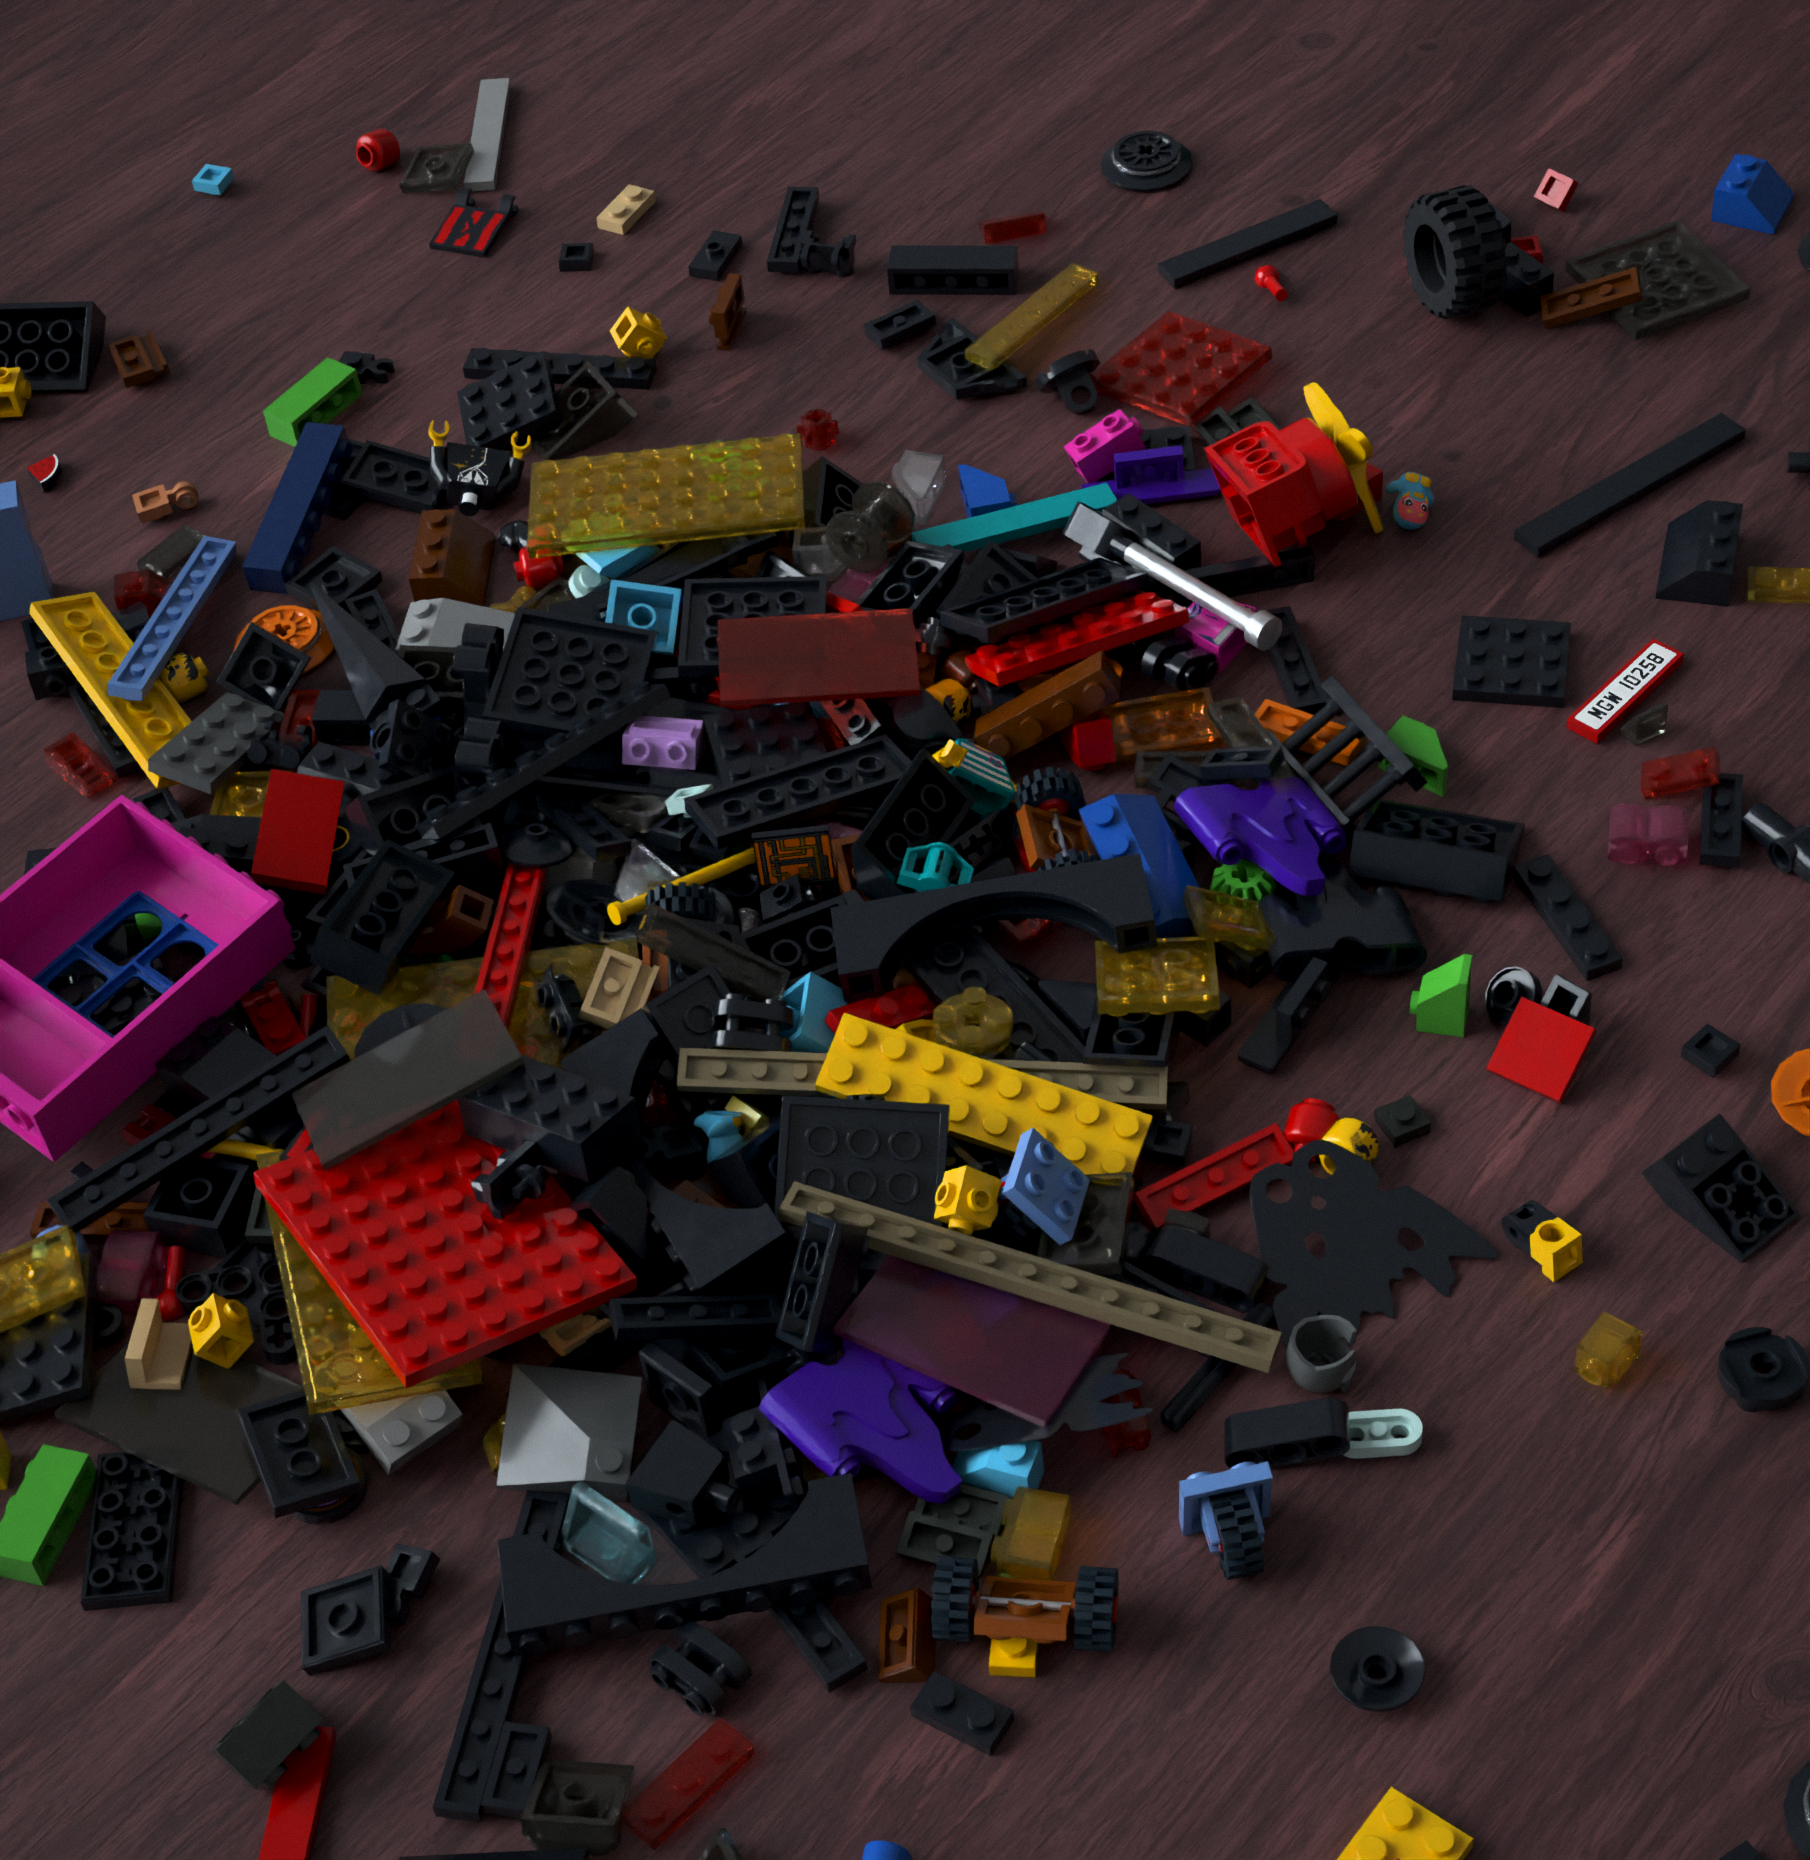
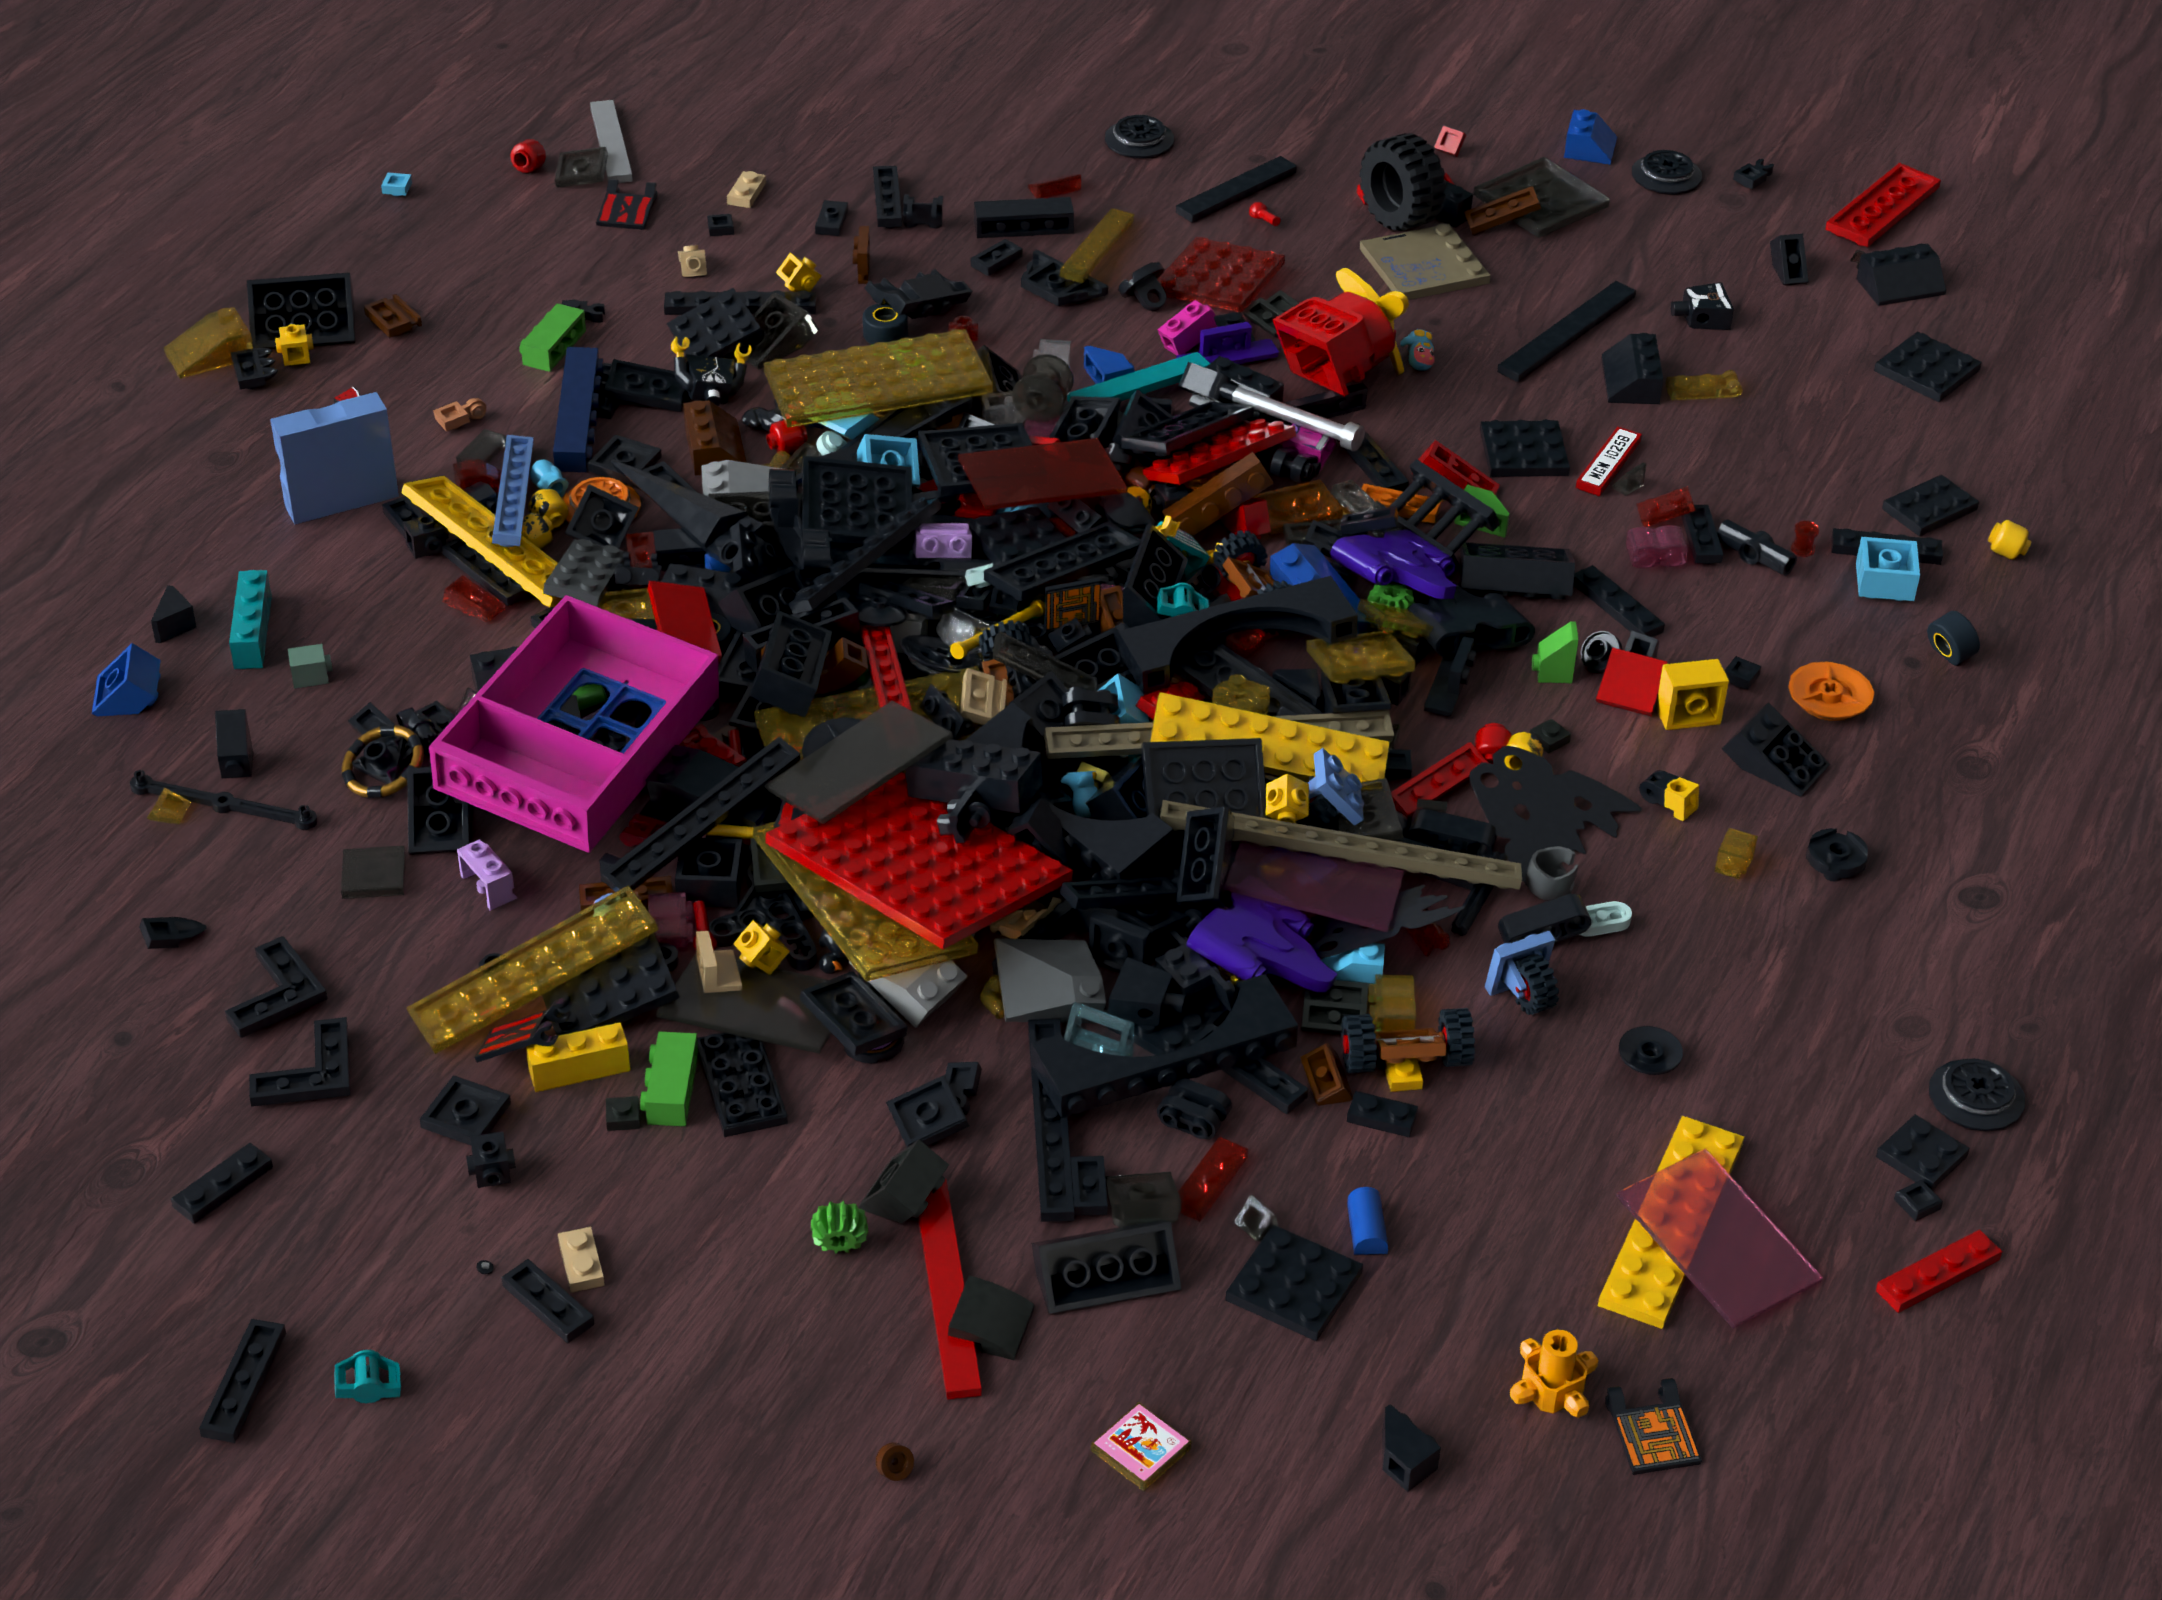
camera: 20 degrees left, 5 degrees down
none -> yellow head [528,489,568,528]
none -> medium azure animal [530,460,569,497]
none -> tan bracket [678,245,707,277]
none -> bright green gear [811,1201,868,1254]
none -> black wheel [863,304,908,347]
none -> black bracket [865,269,973,319]
none -> dark tan plate [1360,224,1491,300]
none -> red slope [1412,440,1500,495]
none -> yellow brick [1656,659,1729,730]

